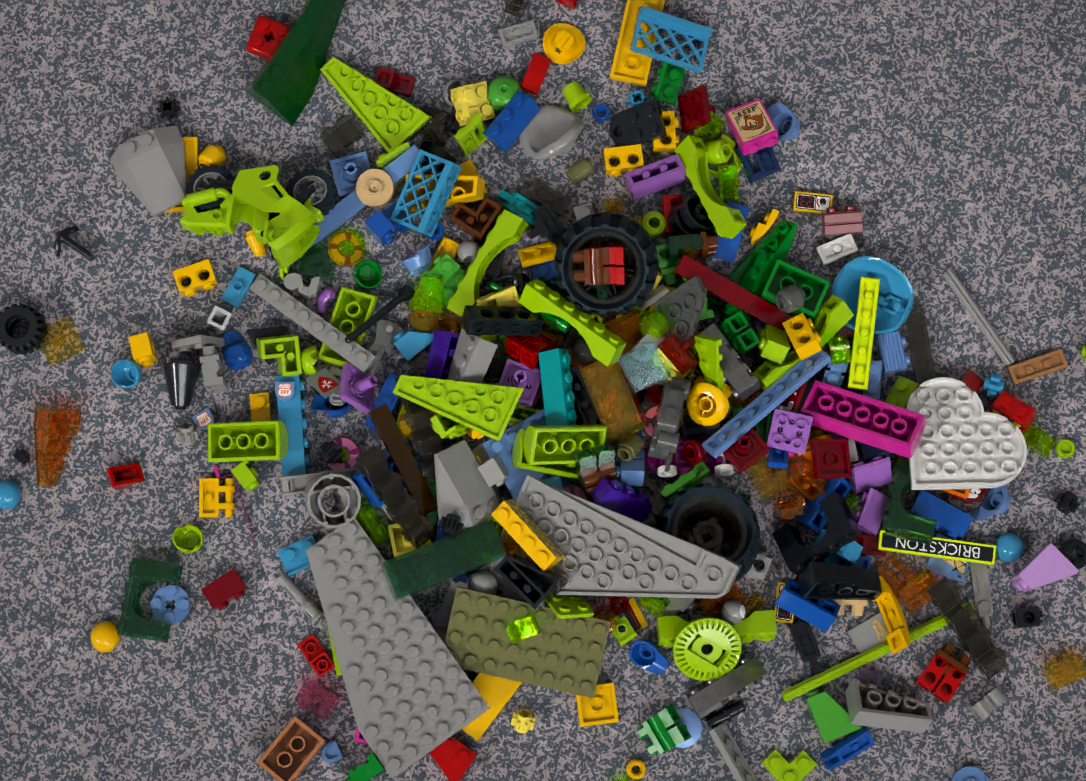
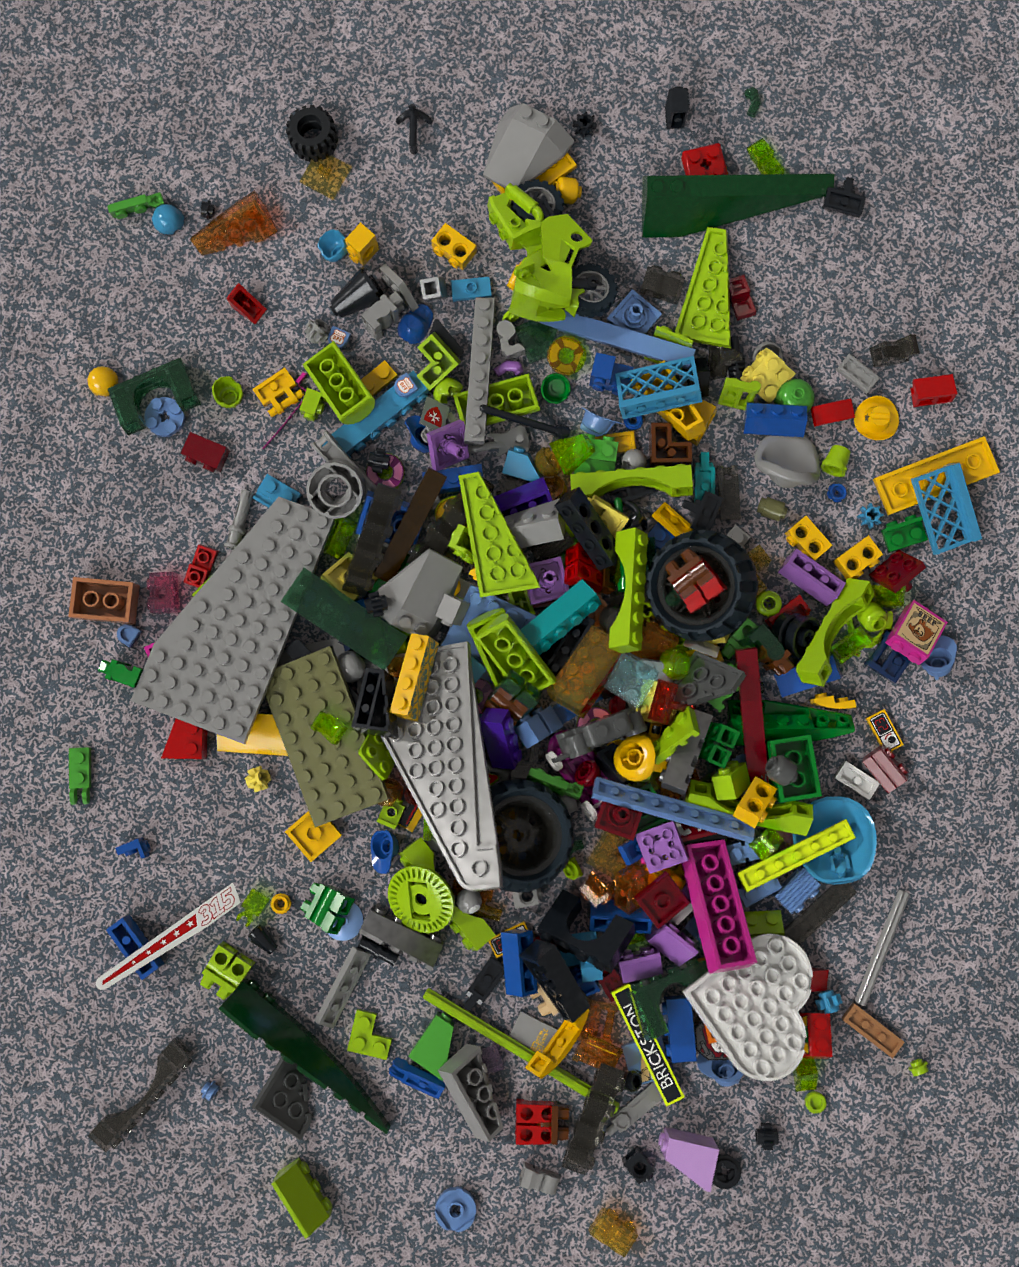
camera: 60 degrees right, 5 degrees up
tan piece [356,169,394,207] -> none
black plate [609,99,667,146] -> none
olive brick [617,434,644,461] -> none
dark azure hair [995,532,1024,562] -> none
none -> lime plate [563,856,583,880]
none -> black cone [610,1070,642,1092]
none -> black brick [665,86,690,129]

